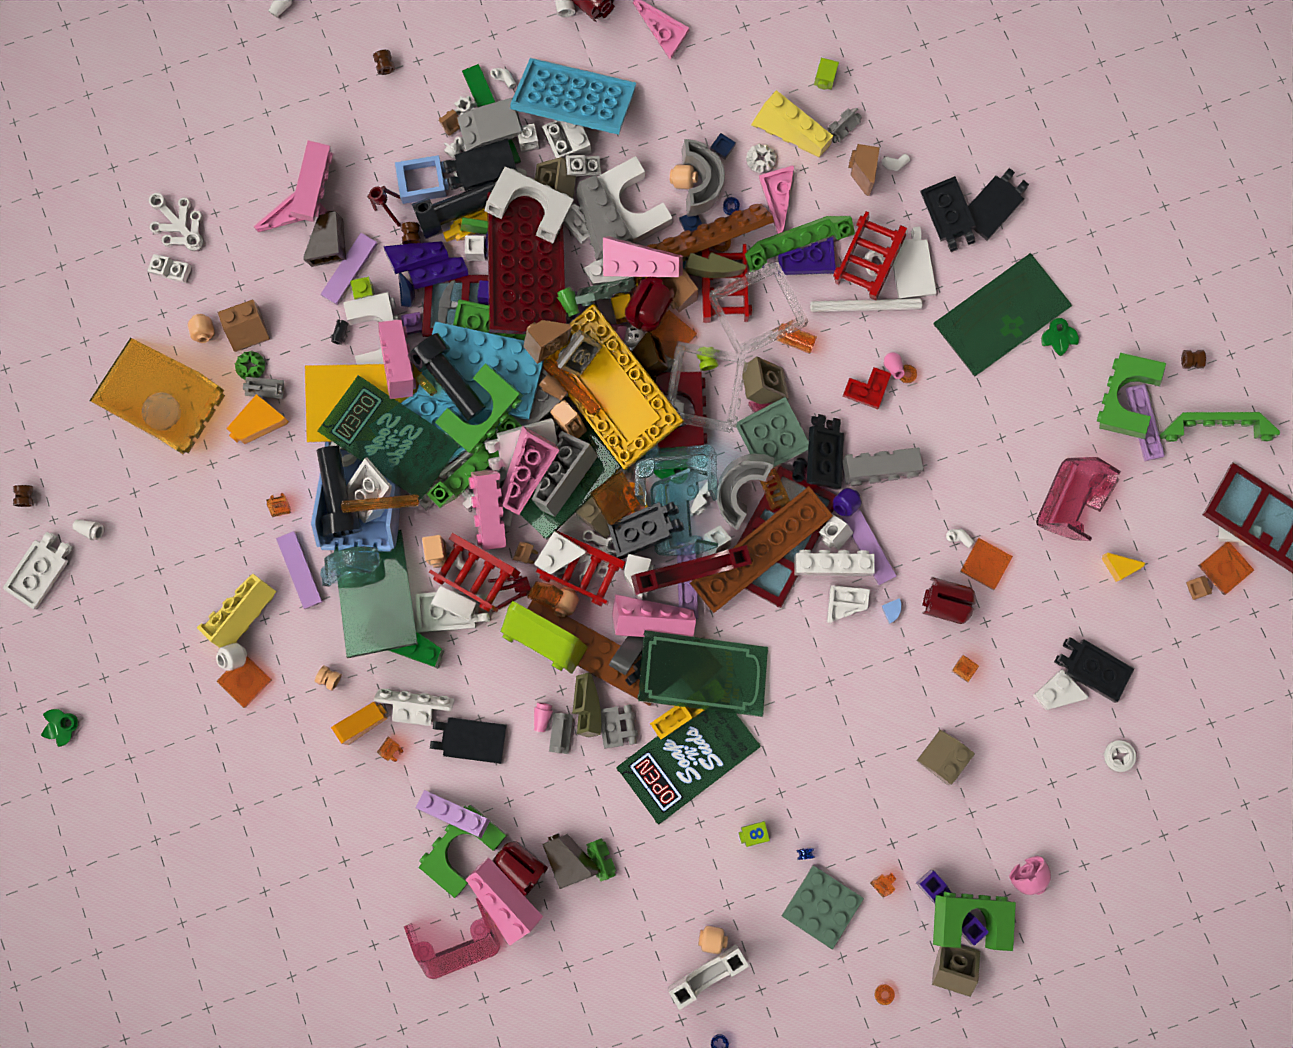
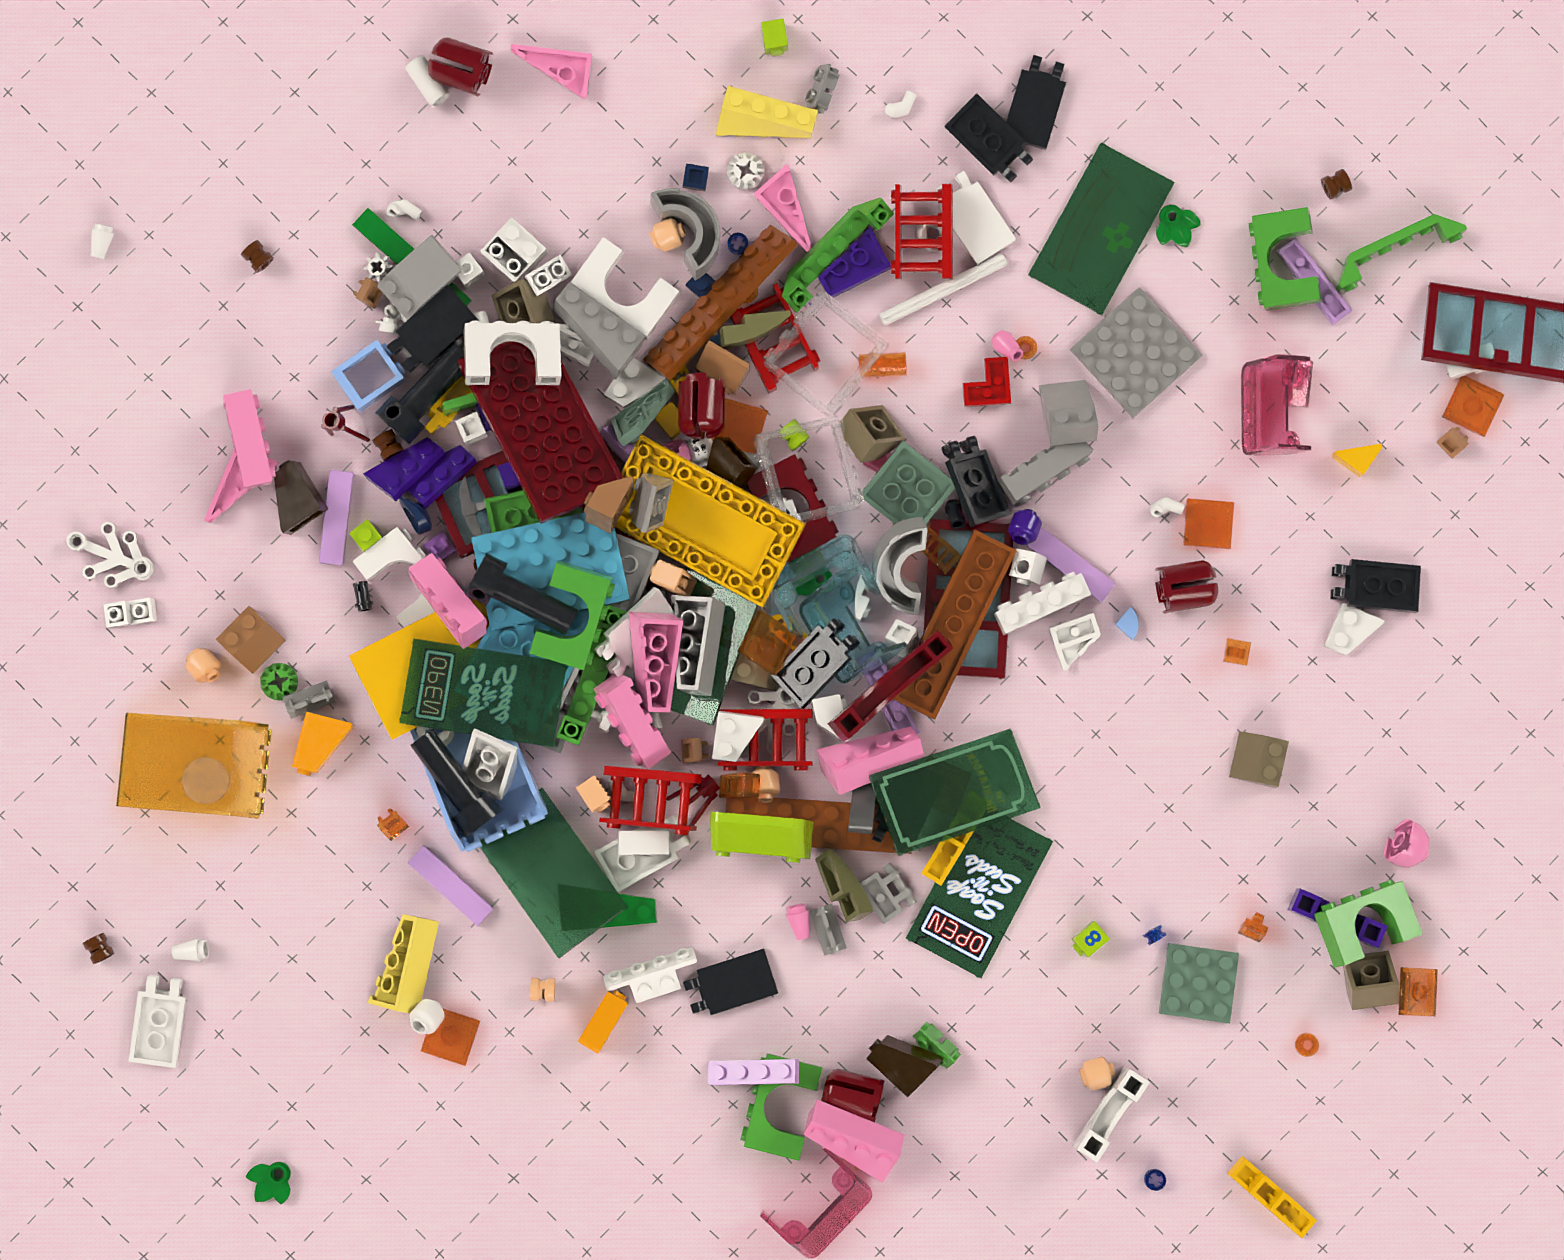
camera: 30 degrees left, 5 degrees up
clear light blue arch [320,546,380,587] -> none
clear orange axle [341,494,419,512] -> none
clear orange tile [377,736,404,762] -> none
clear yellow tile [417,374,437,396] -> none
medium azure plate [510,58,636,135] -> none
medium nougat cone [539,374,568,401] -> none
clear orange axle [543,359,601,415] -> none
bright green cone [557,287,580,317] -> none
bright pink wedge [603,236,683,277] -> none
medium nougat slope [848,144,880,196] -> none
white gear [1104,740,1136,772] -> none
none -> light grey slope [1039,380,1098,446]
none -> light grey plate [1070,287,1202,419]
none -> clear orange tile [1398,967,1438,1016]

